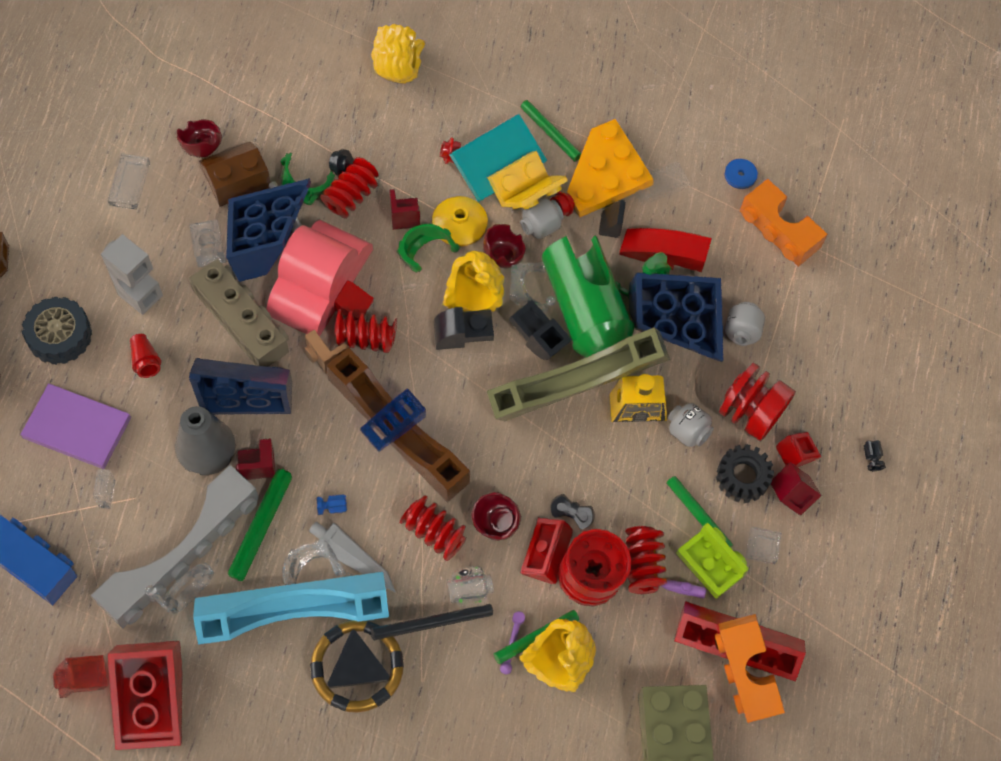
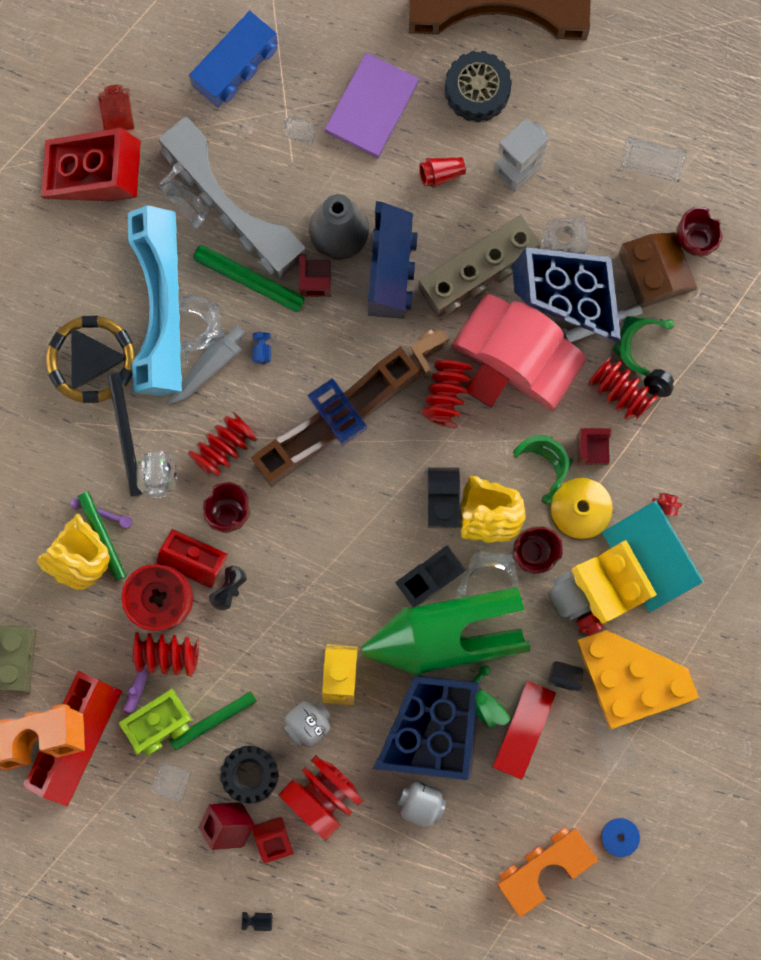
camera: 100 degrees right, 15 degrees up
olive arch [487,327,670,421] -> none
green bar [520,100,582,162] -> none

